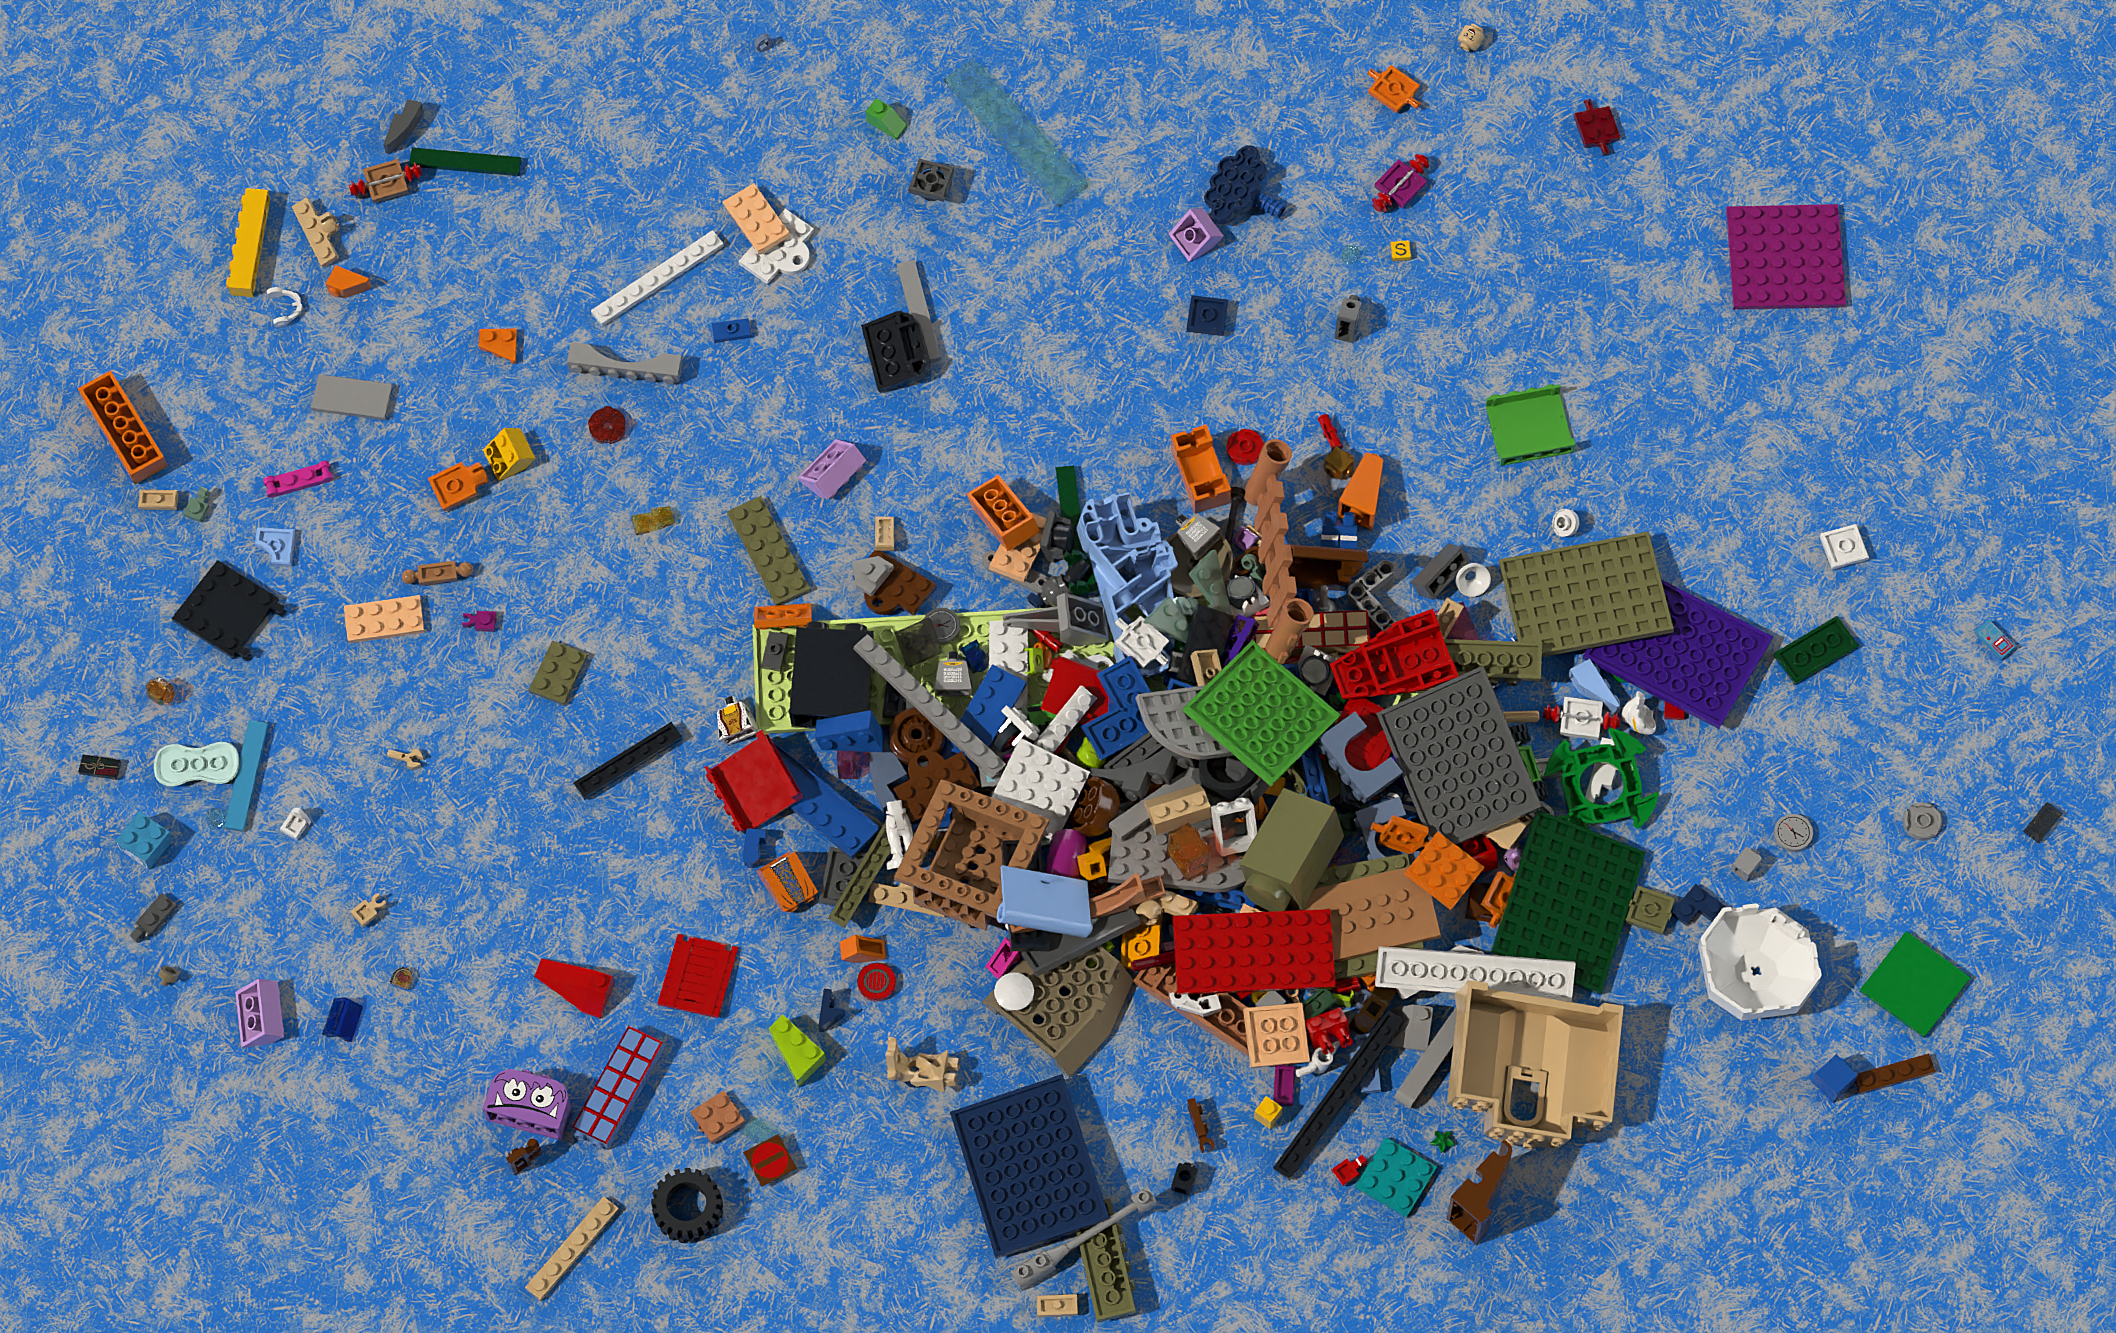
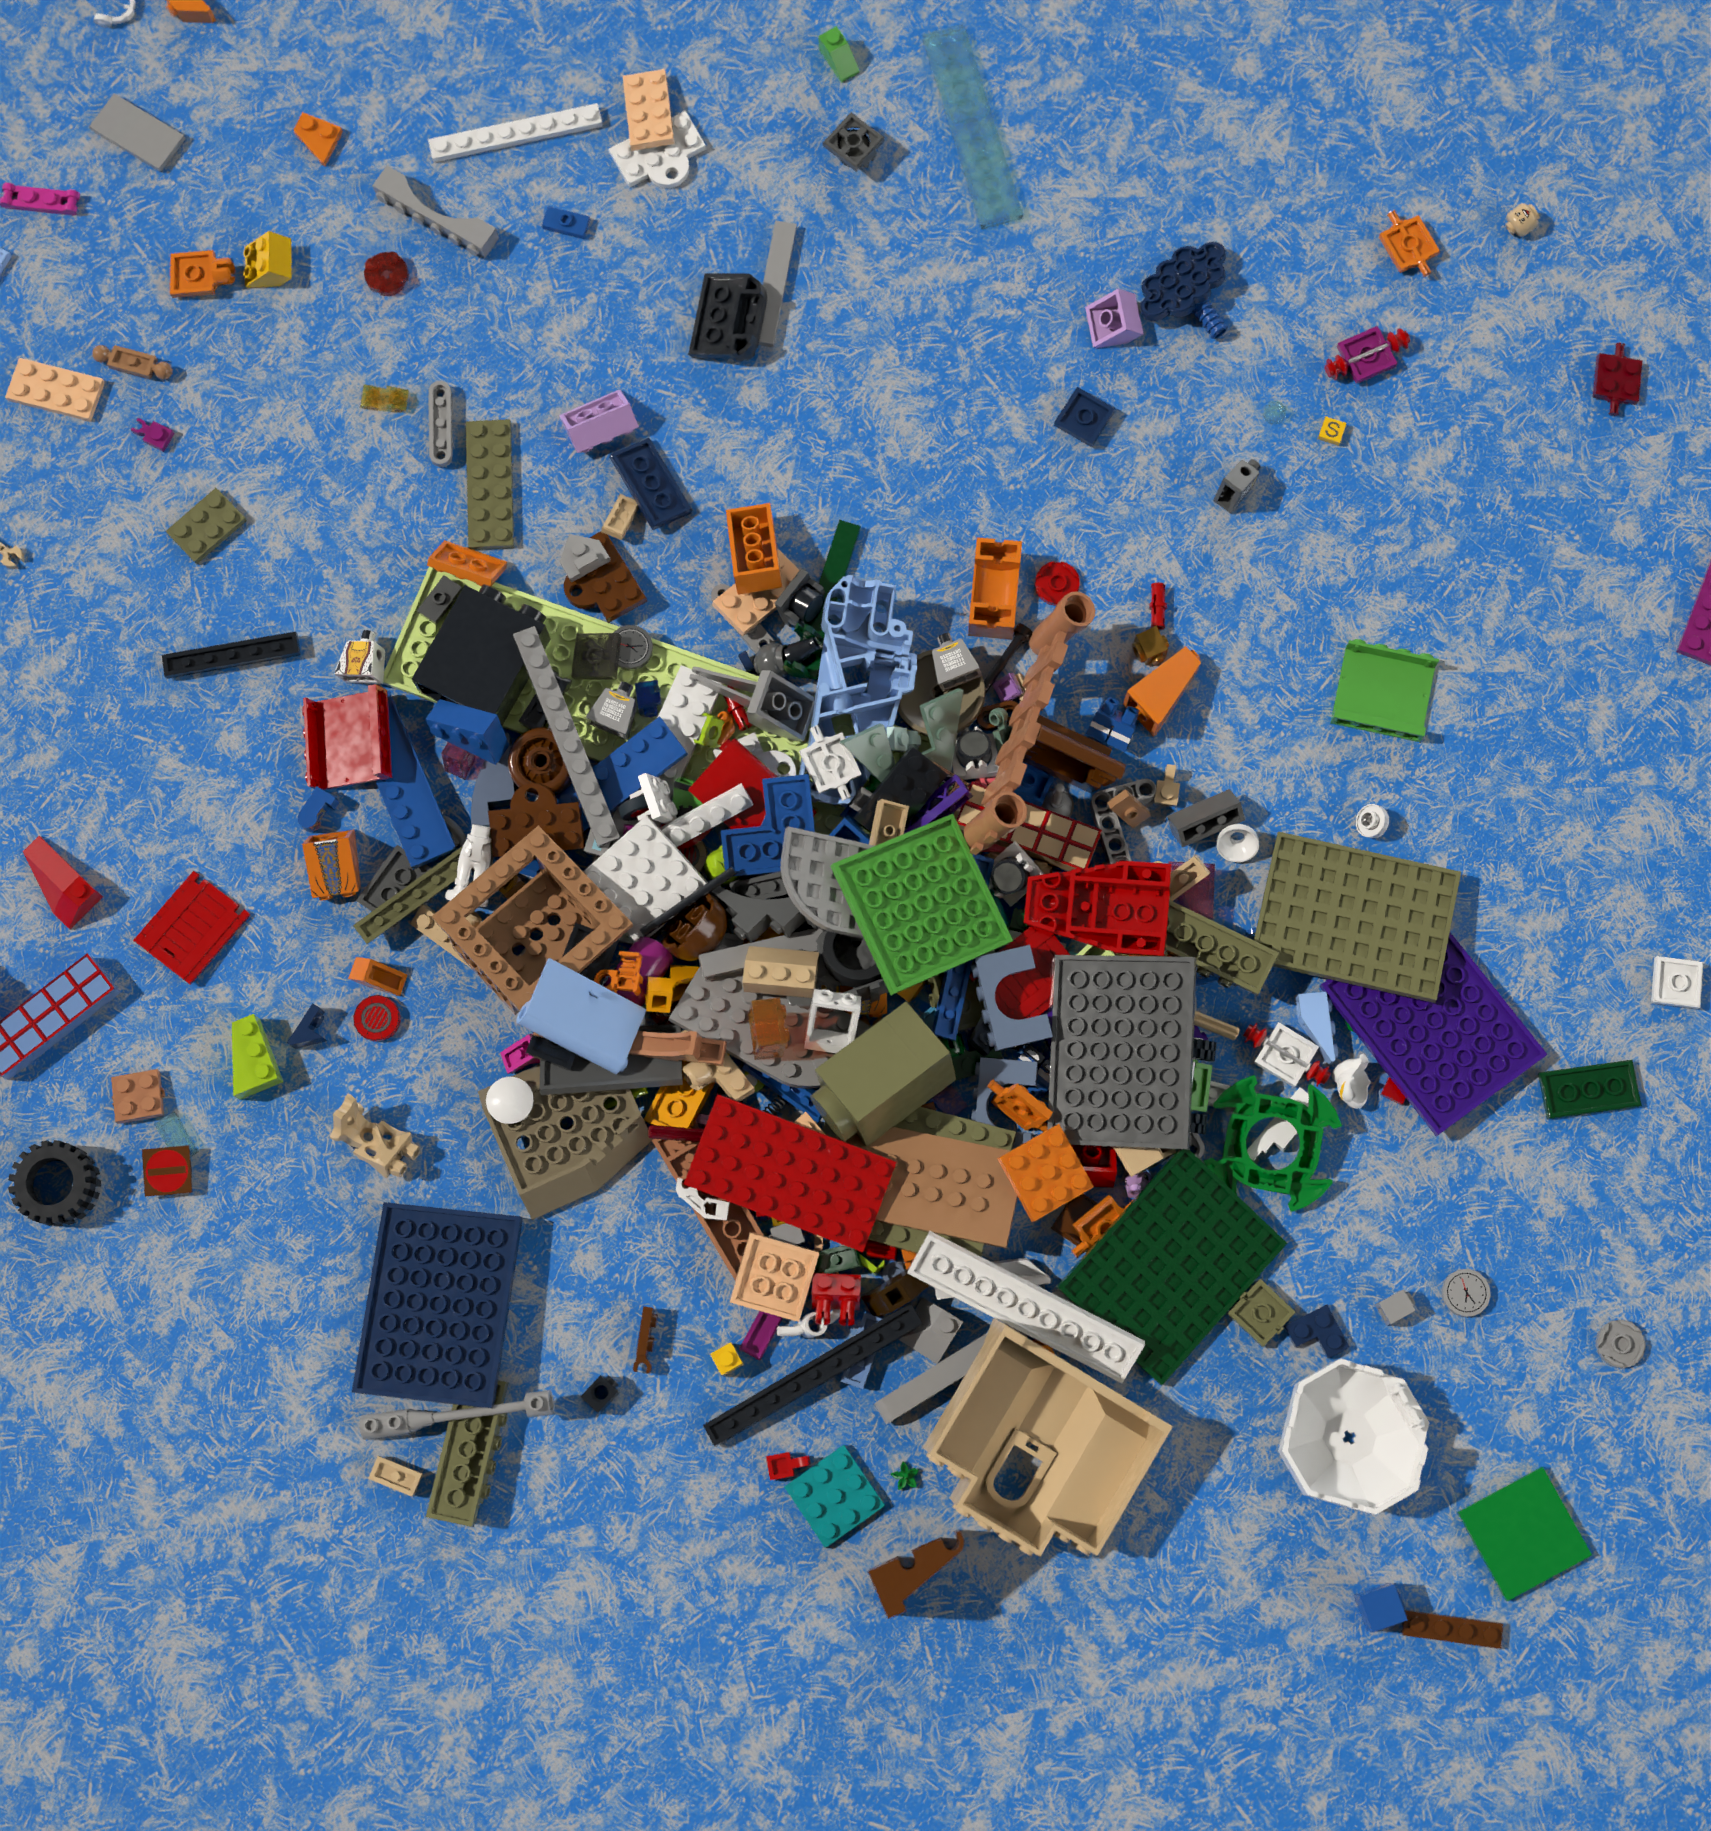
camera: 25 degrees right, 10 degrees up
none -> light grey plate [429,381,453,467]
none -> orange piece [594,951,643,996]
none -> dark blue tile [609,438,692,530]
none -> black axle [640,866,737,937]
none -> medium nougat plate [1107,789,1151,828]
none -> tan plate [1154,764,1180,807]

